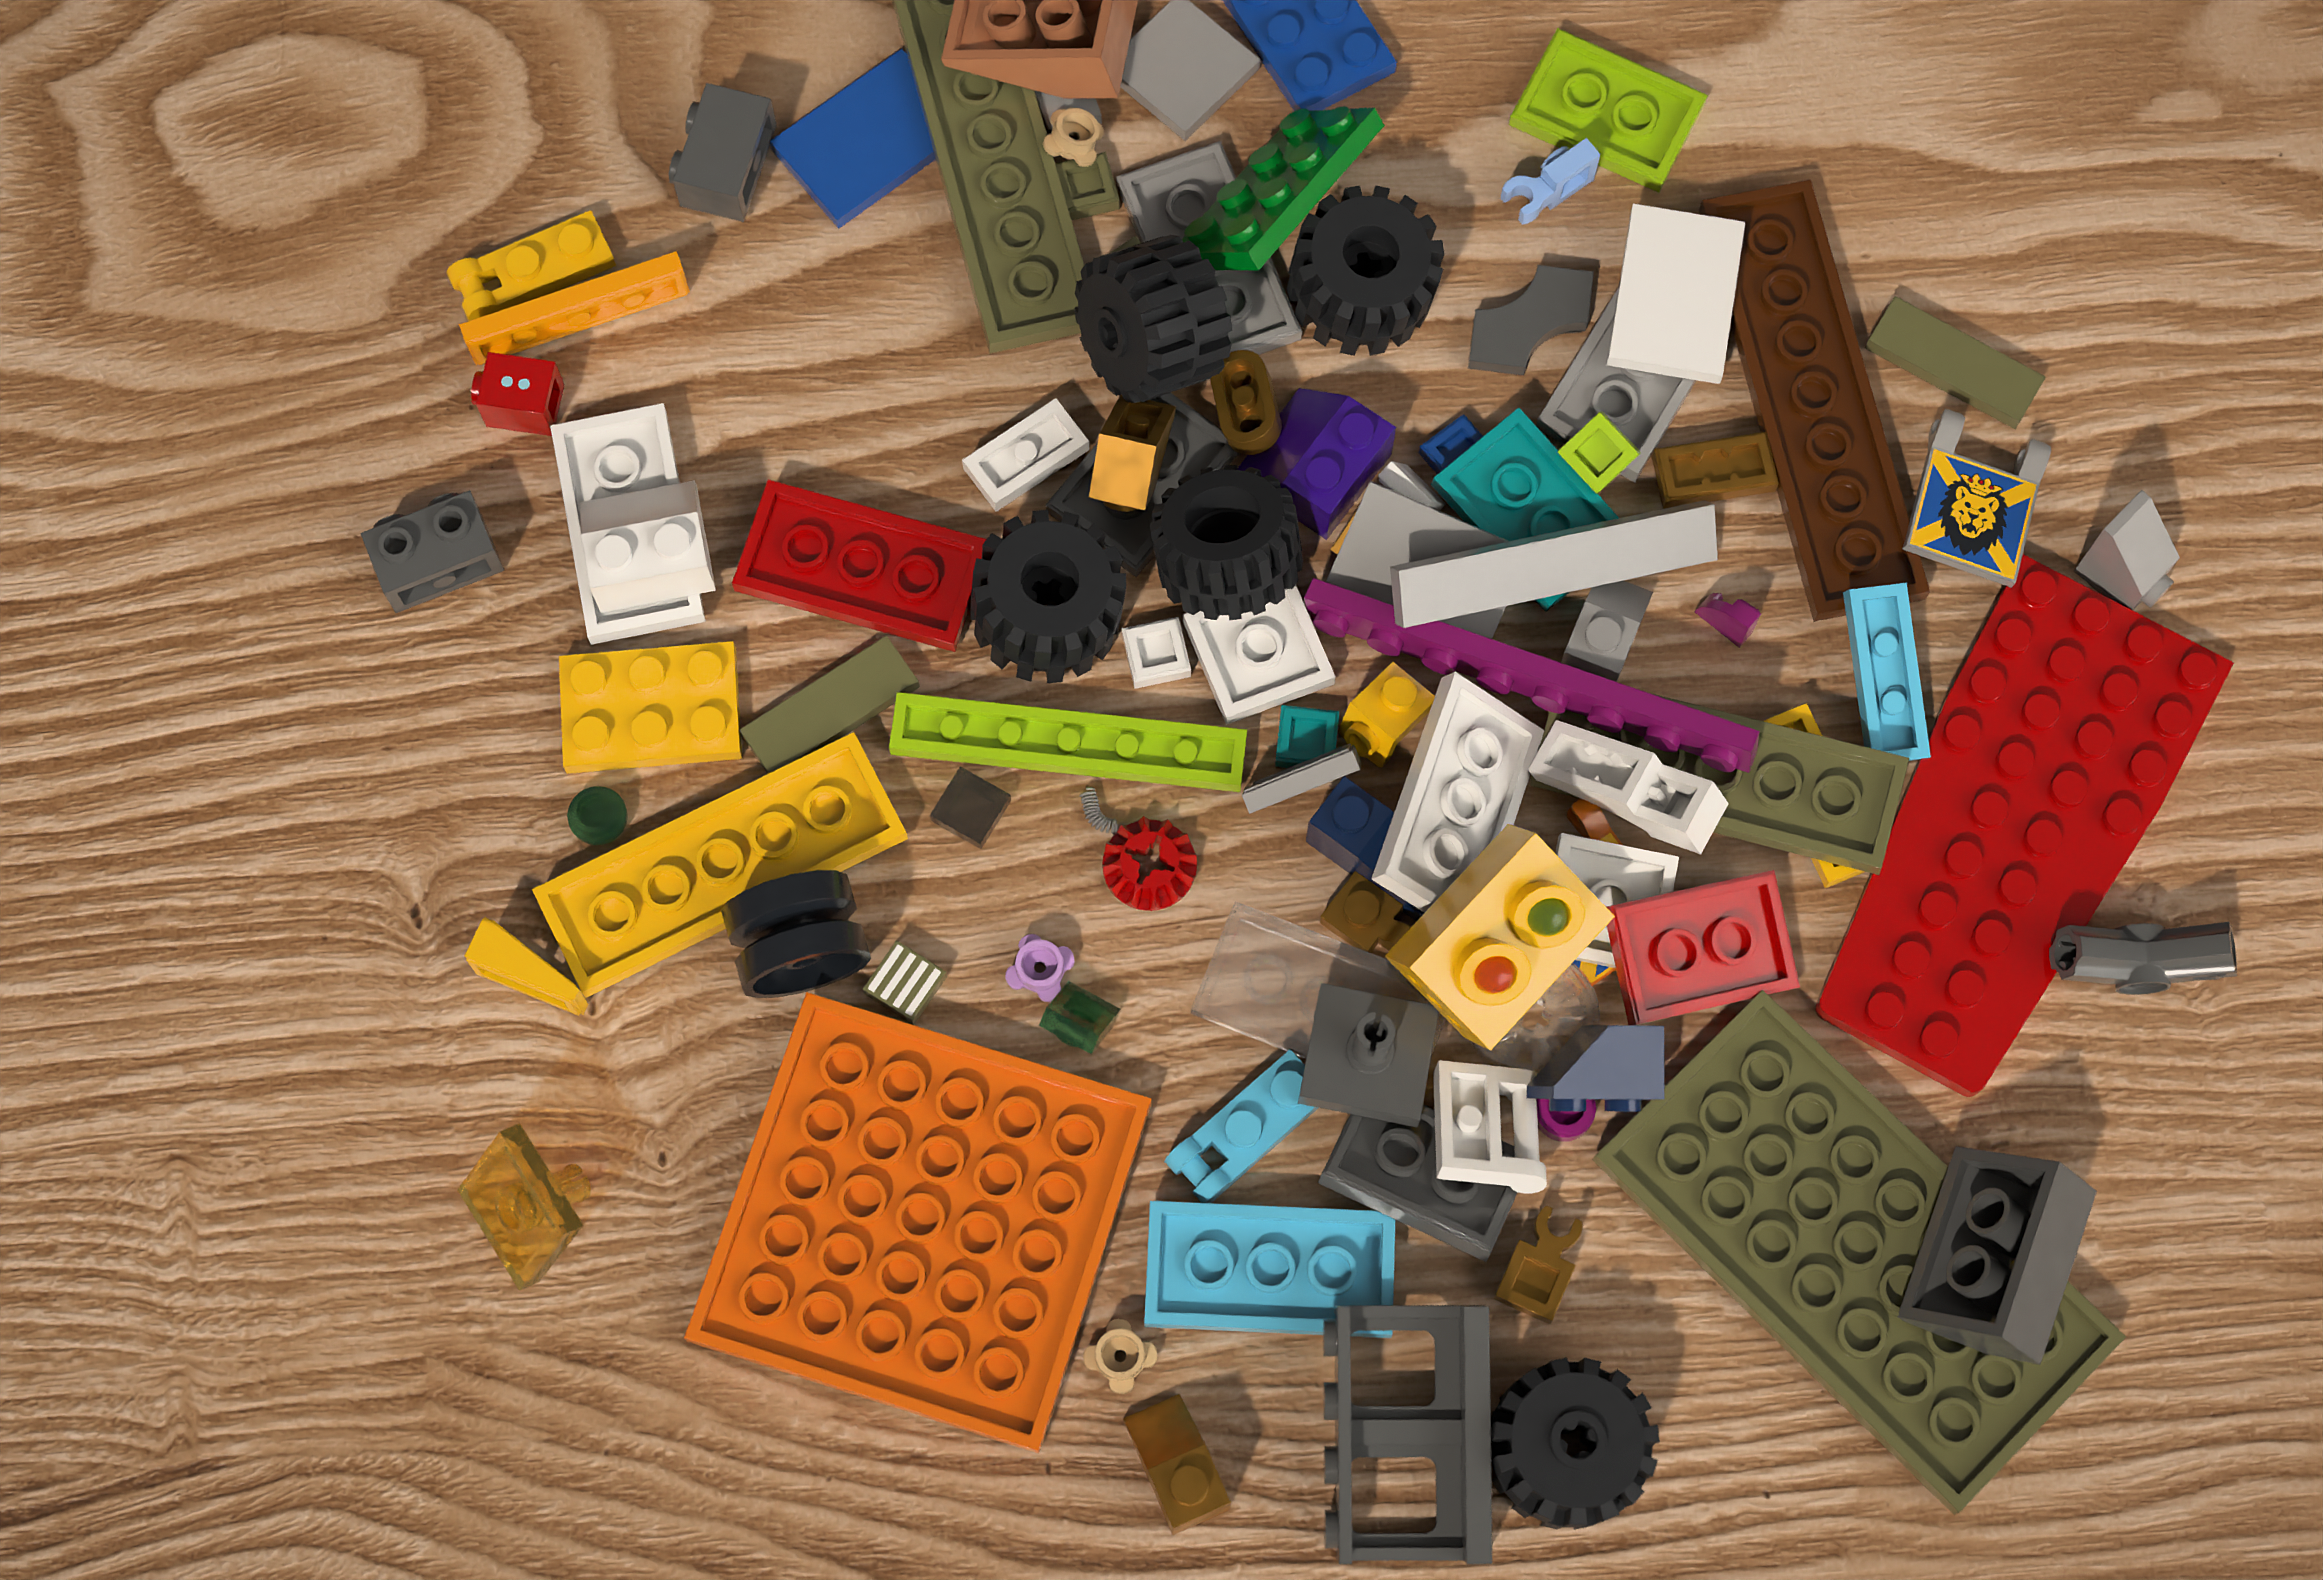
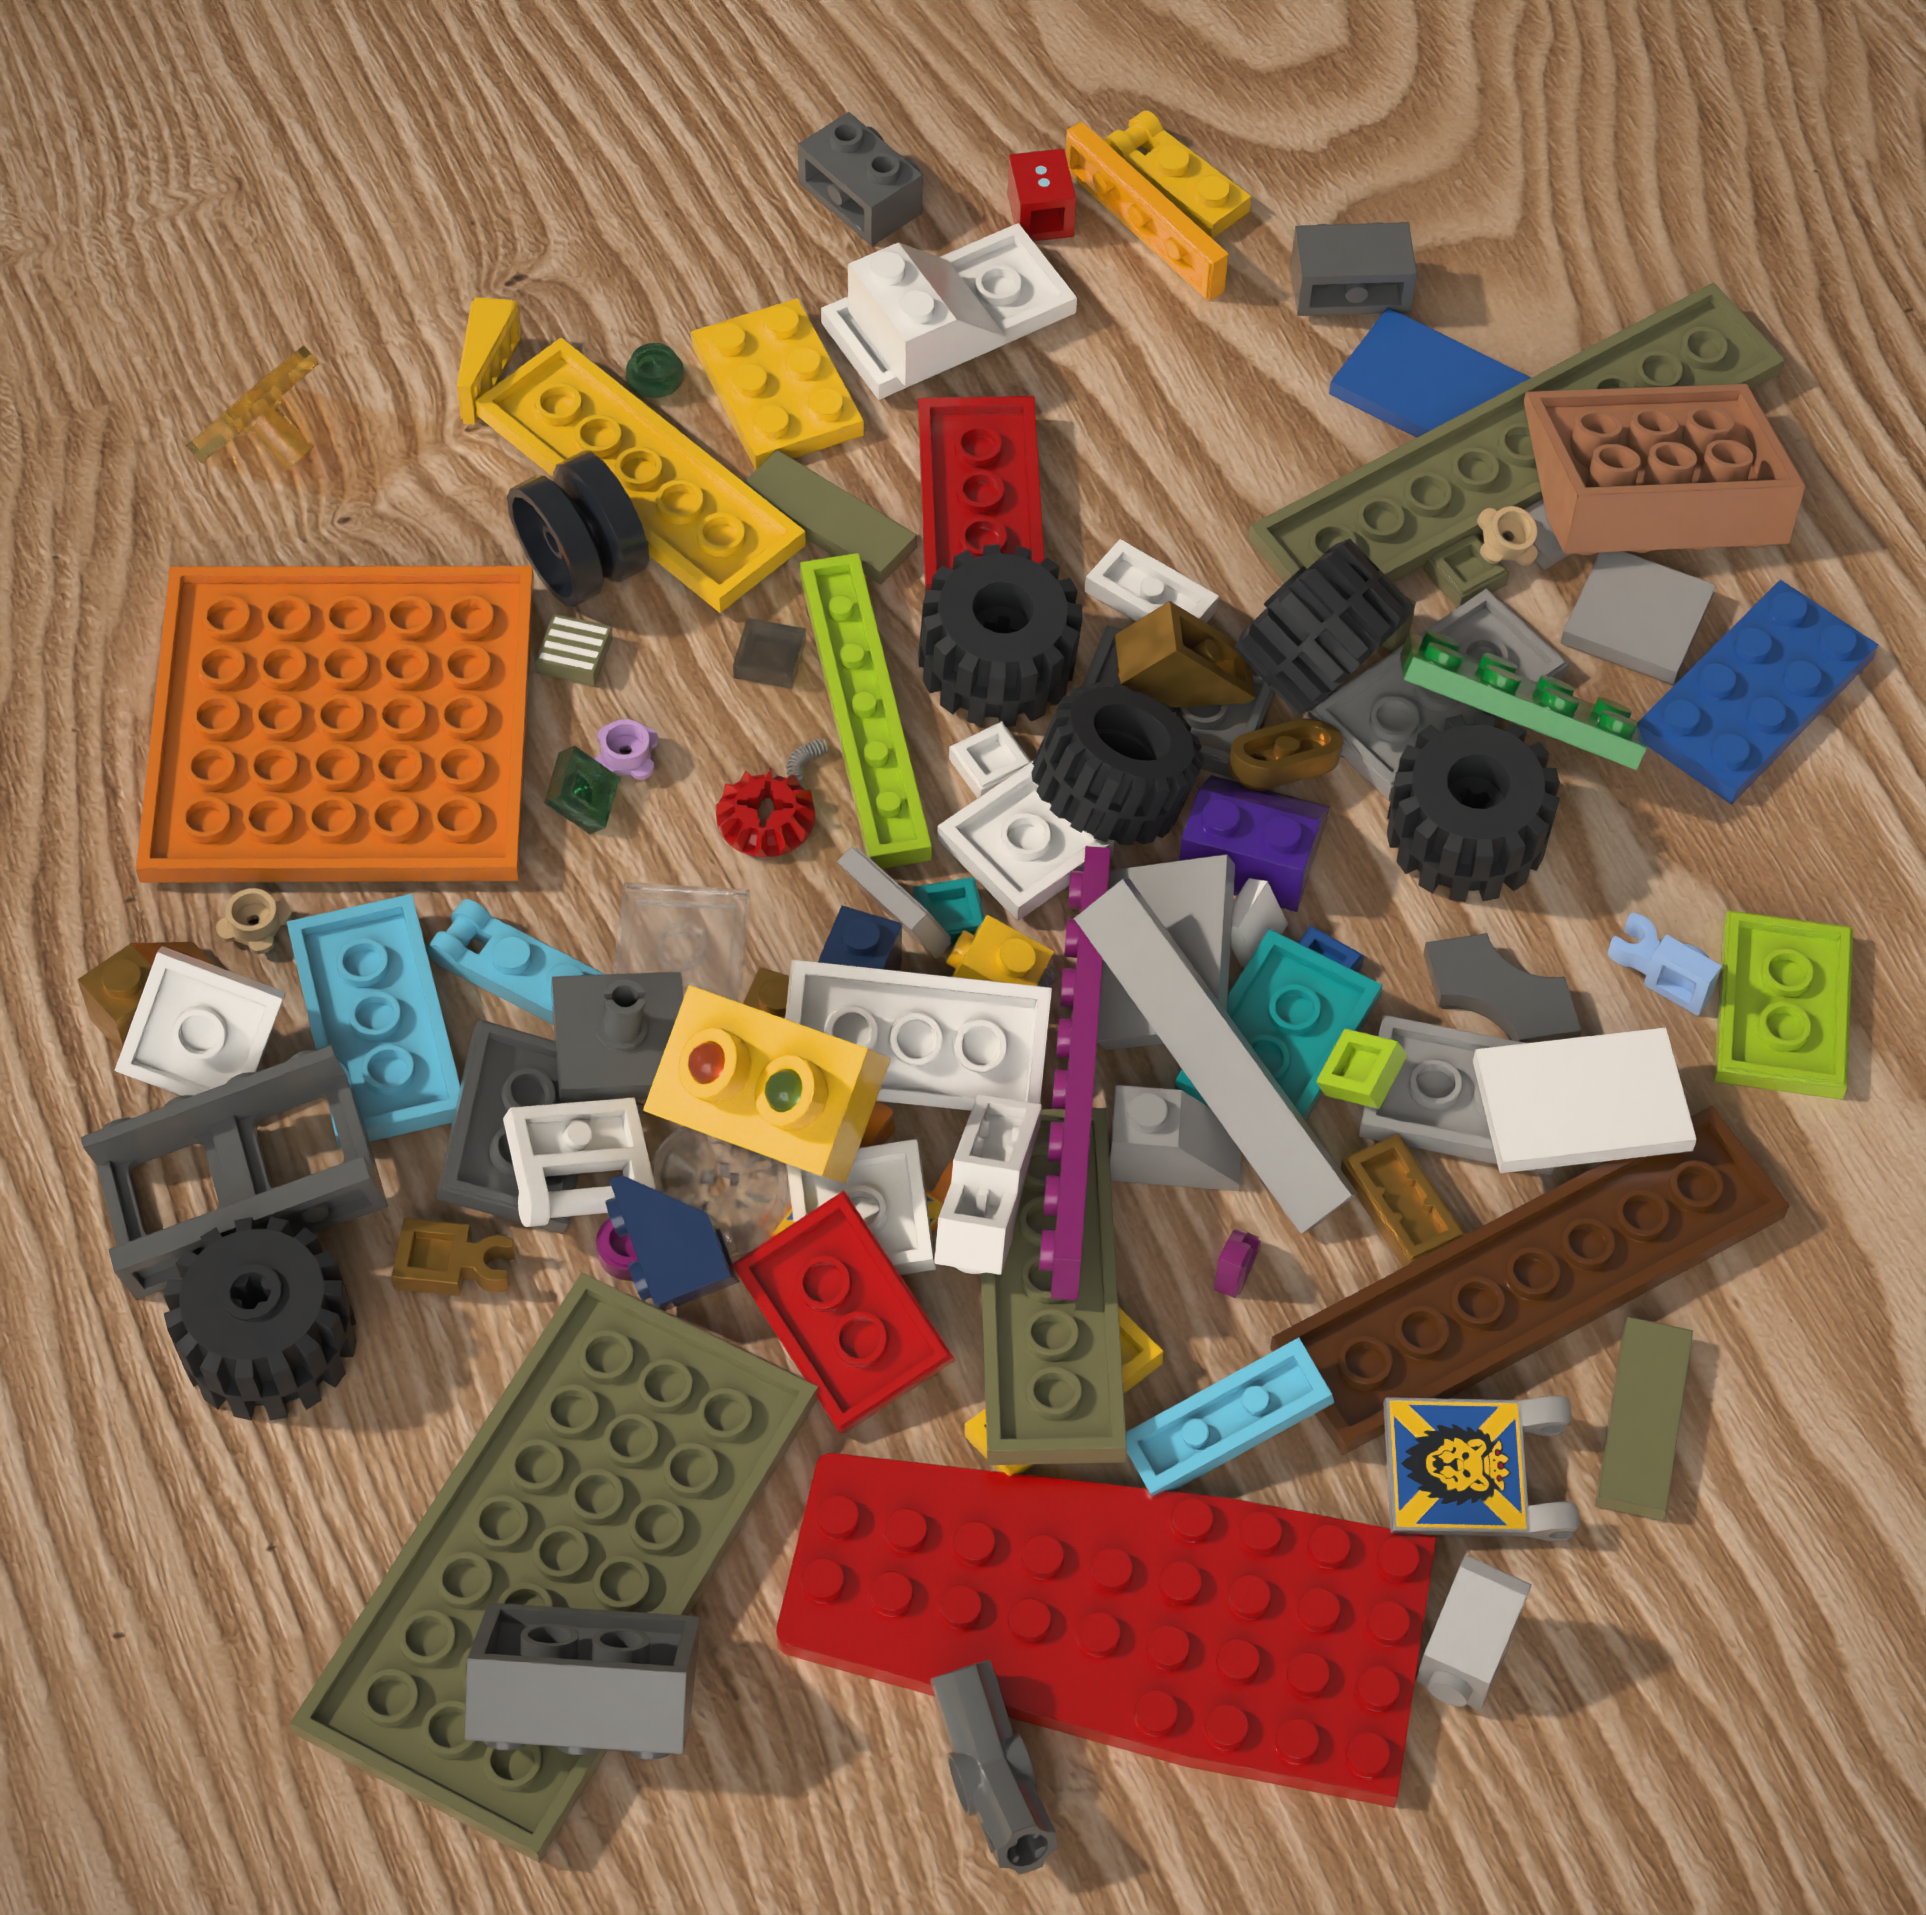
camera: 70 degrees right, 15 degrees down
none -> white tile [114,946,286,1096]

